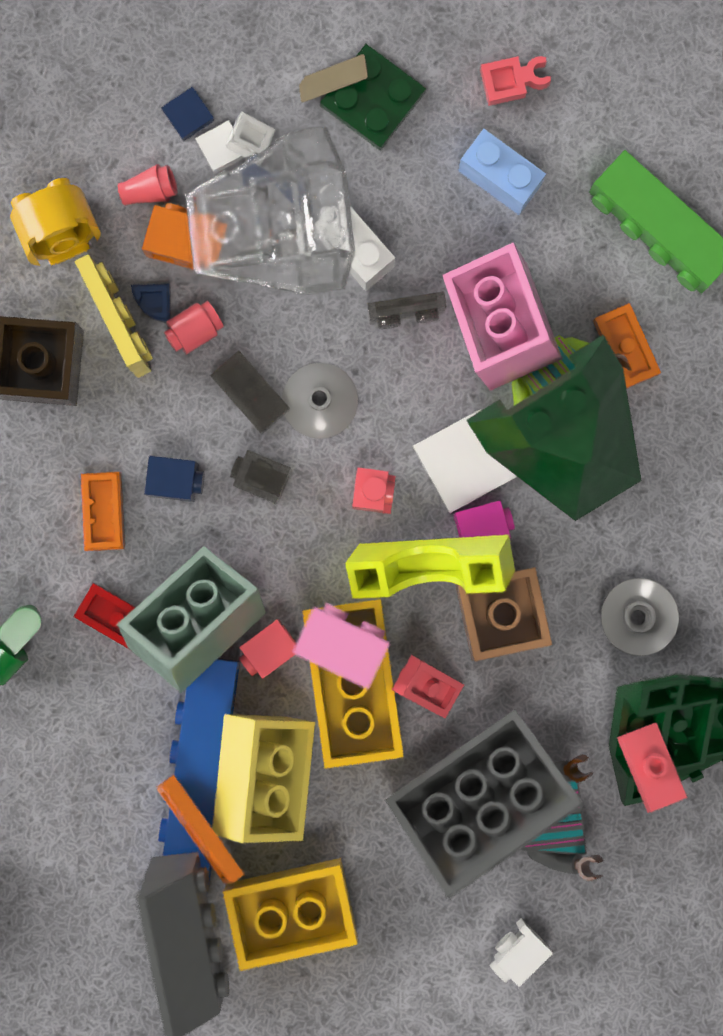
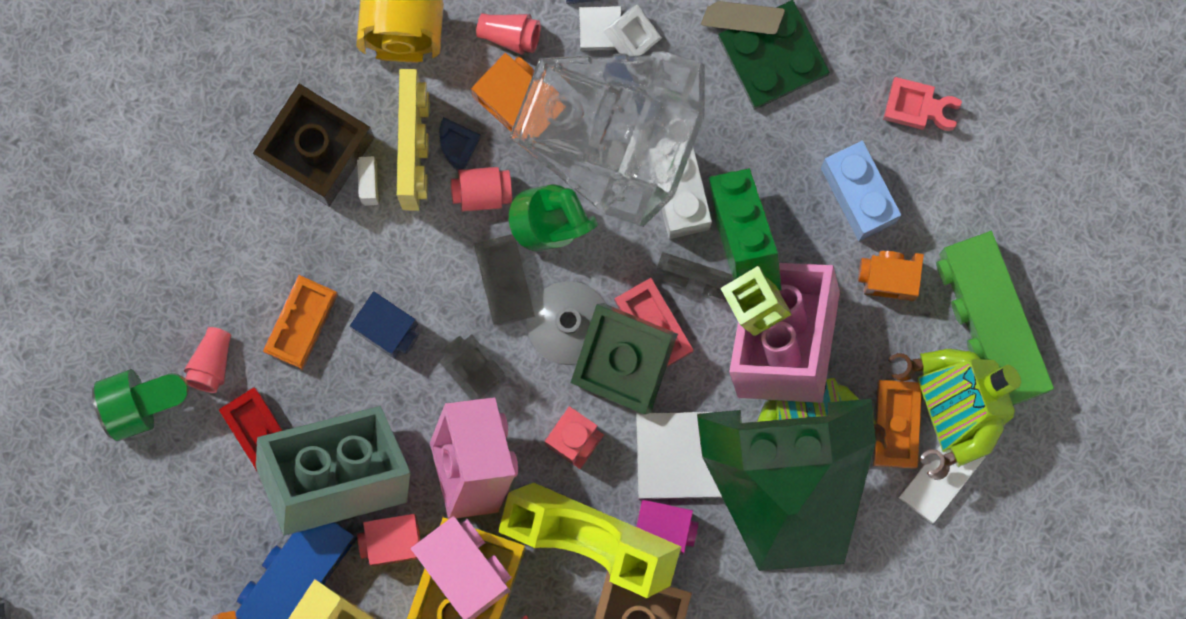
camera: 25 degrees right, 5 degrees down
none -> coral cone [184,327,232,393]
none -> white tile [357,156,379,206]
none -> bright pink brick [430,397,518,519]
none -> green piece [509,184,599,251]
none -> dark green plate [570,303,678,415]
none -> coral plate [614,278,694,367]
none -> green brick [709,168,782,291]
none -> lime brick [721,266,792,336]
none -> orange brick [858,251,924,302]
none -> lime torso [888,348,1021,480]
none -> white tile [899,445,985,524]

